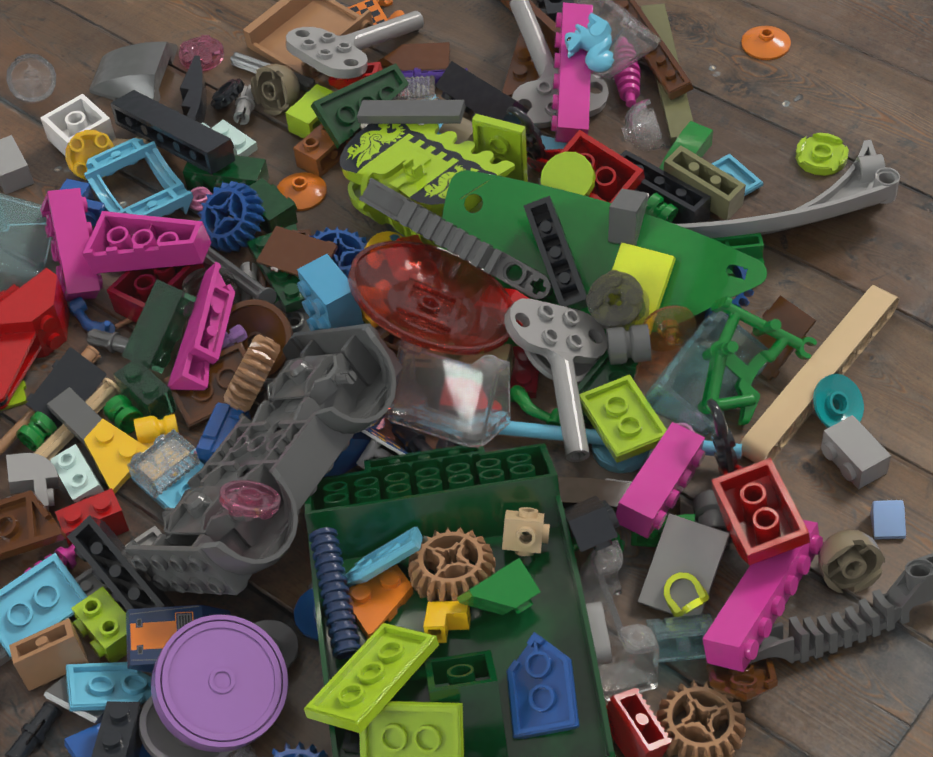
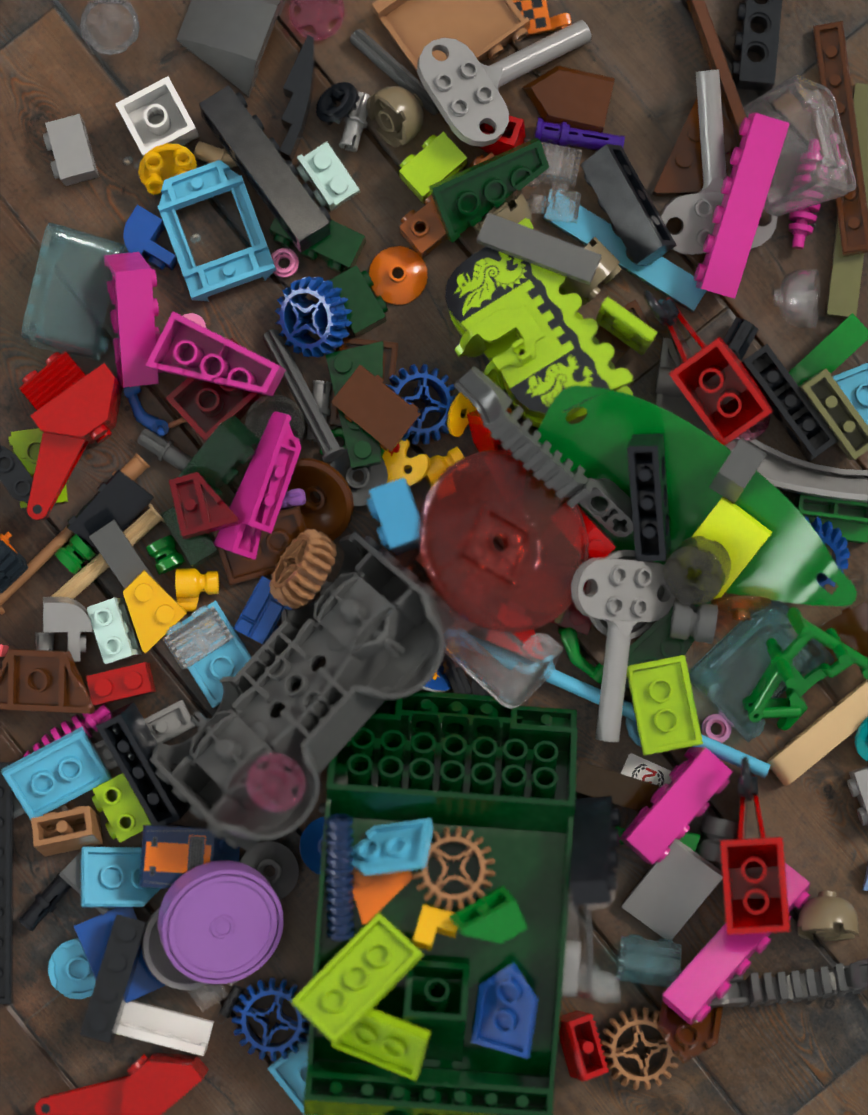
camera: 10 degrees right, 35 degrees up
tan brick [502,507,550,556] -> none
lime tile [540,152,596,197] -> none
medium azure animal [564,13,614,72] -> none
green wheel [645,193,678,223] -> none
neon yellow piece [664,572,709,618] -> none
none -> dark red wing [169,472,240,539]

